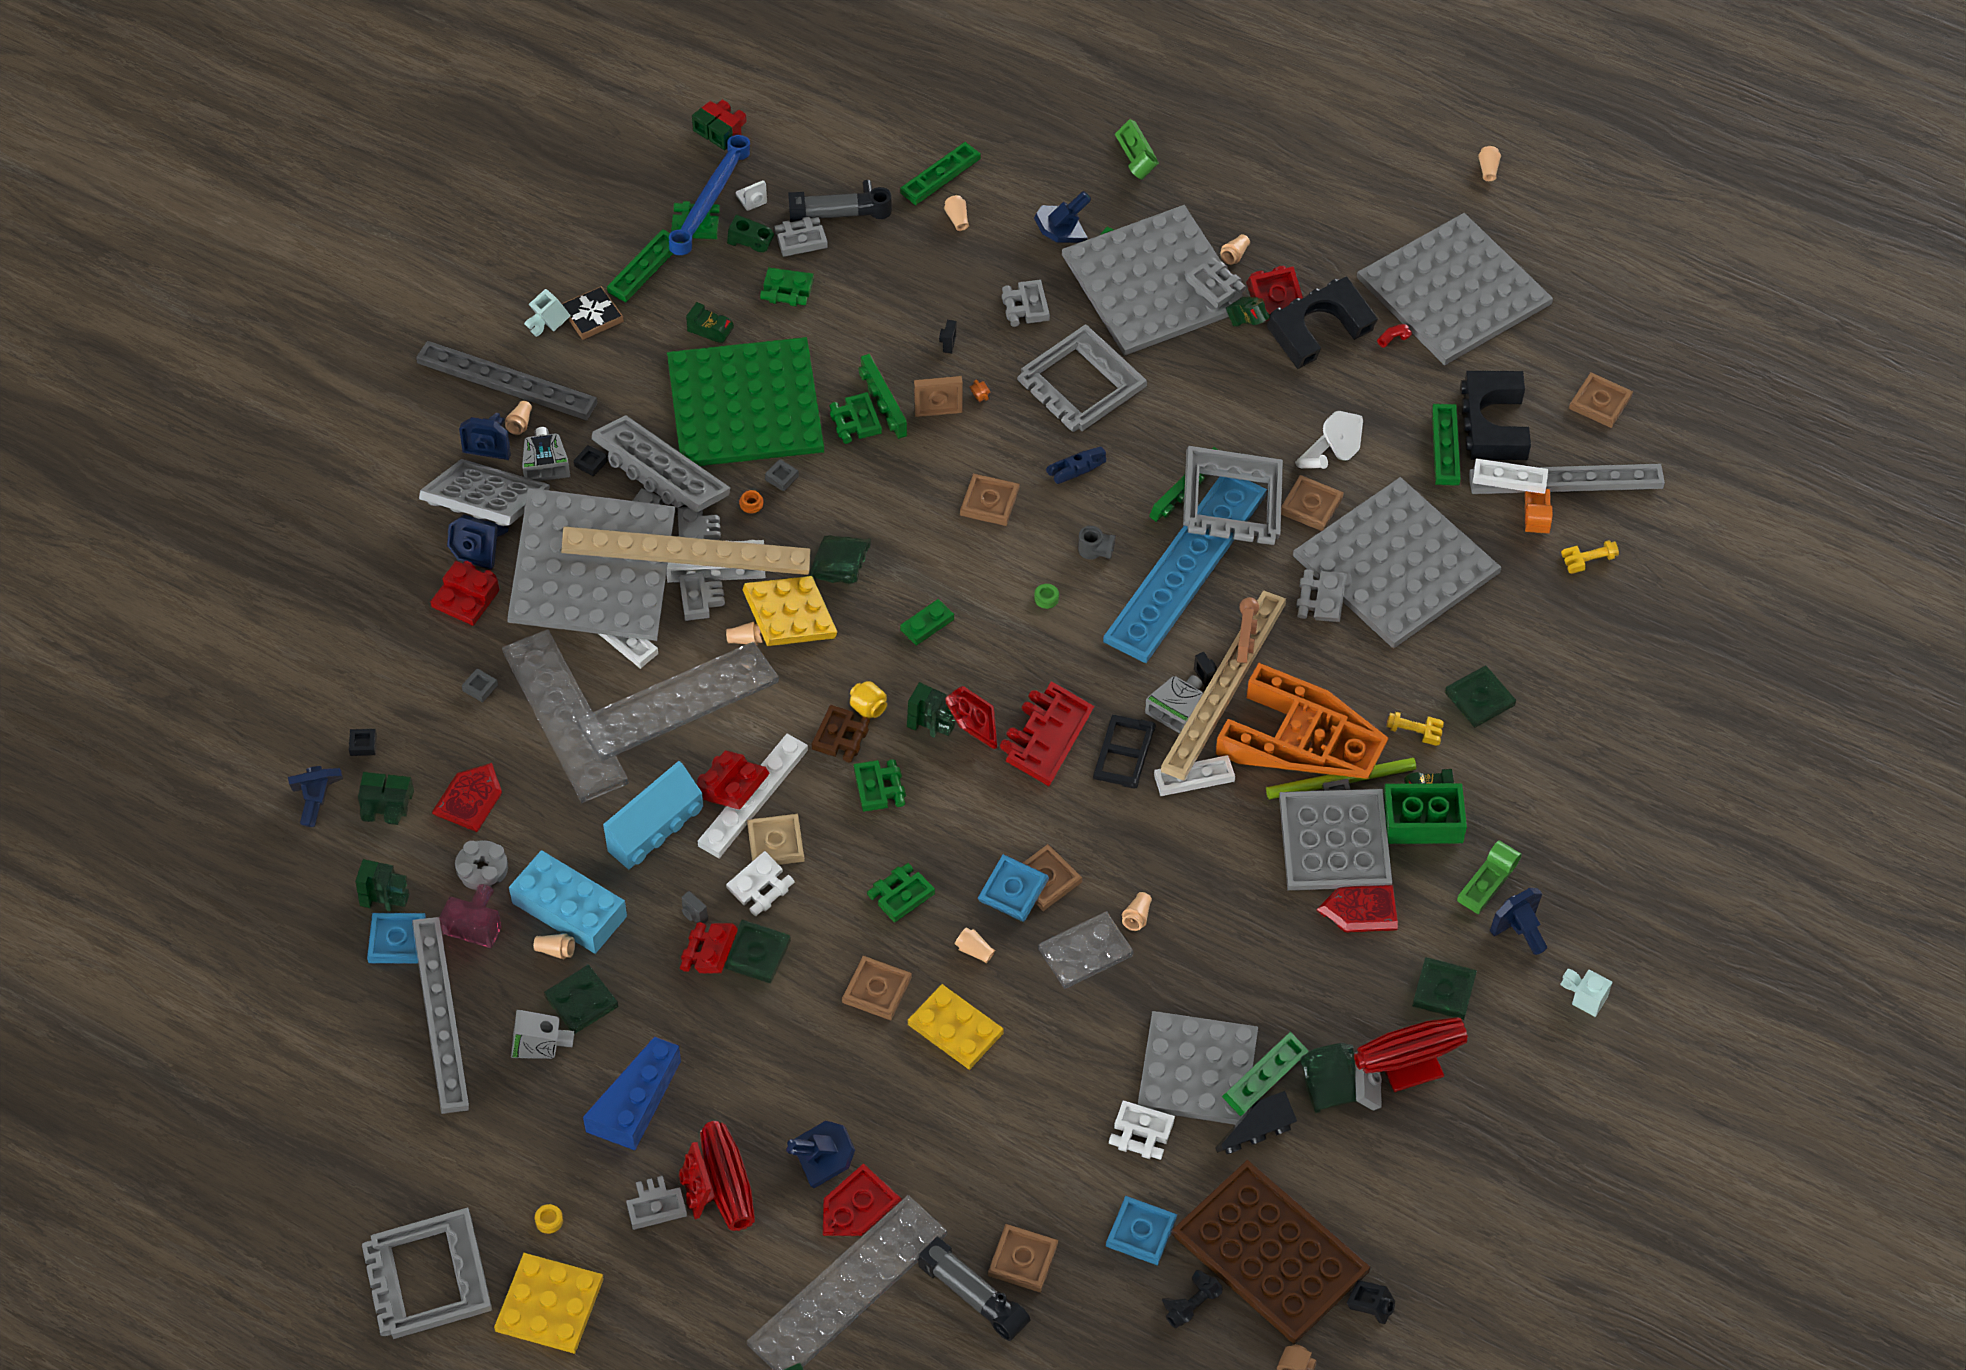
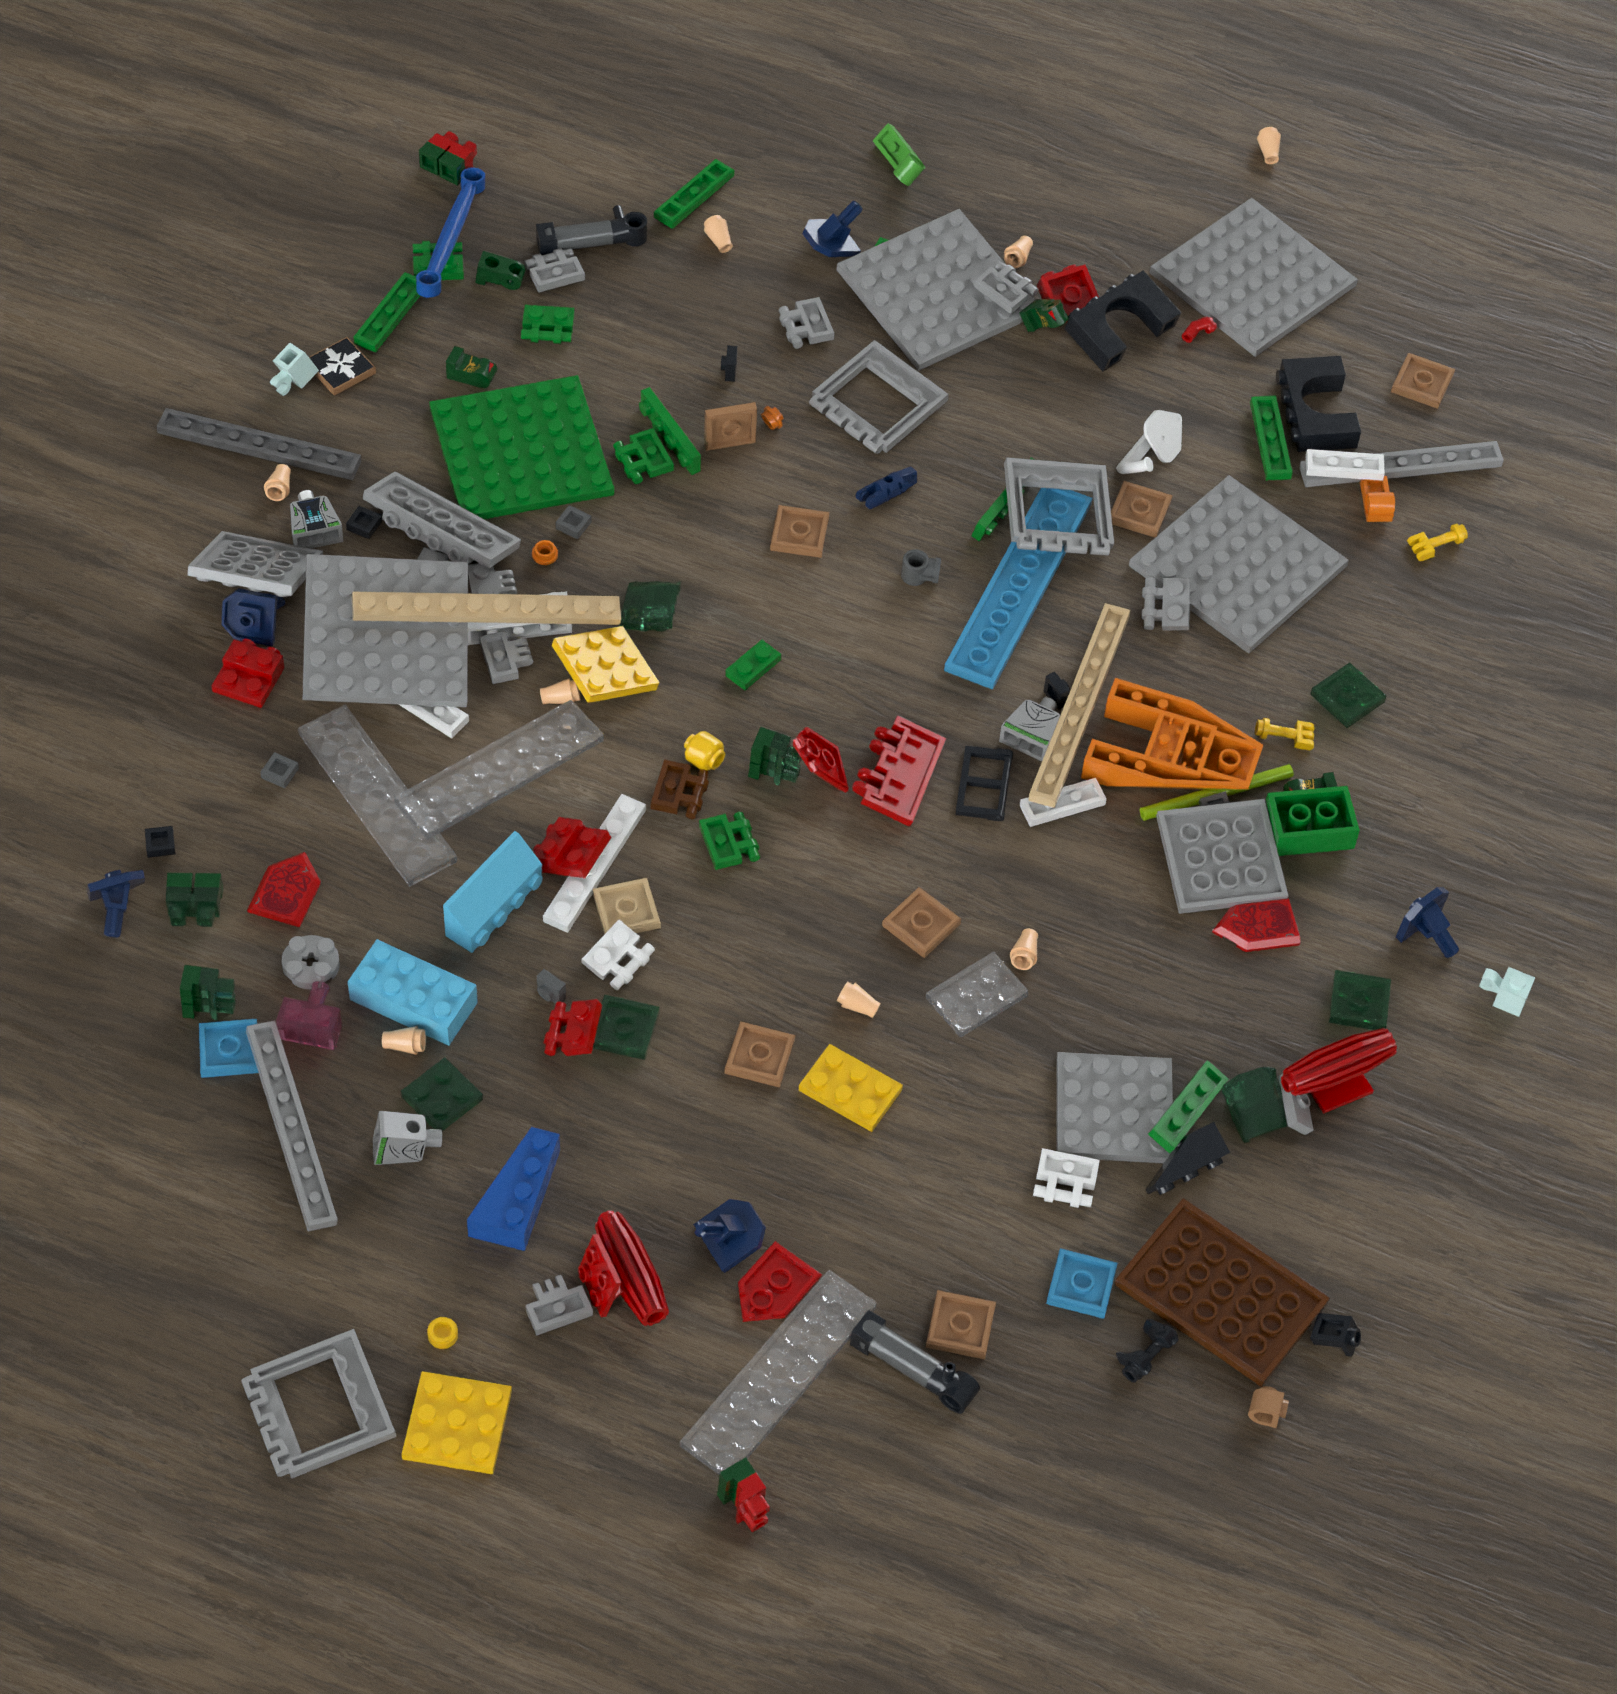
camera: 10 degrees left, 0 degrees up
dark blue piece [459,413,511,460] -> none
white bracket [736,180,767,211] -> none
green plate [867,863,935,923] -> none
dark azure tile [978,854,1049,922] -> none
bright green tile [1034,584,1059,609] -> none
nougat plate [1237,597,1259,663] -> none
bright green plate [1457,840,1522,915] -> none

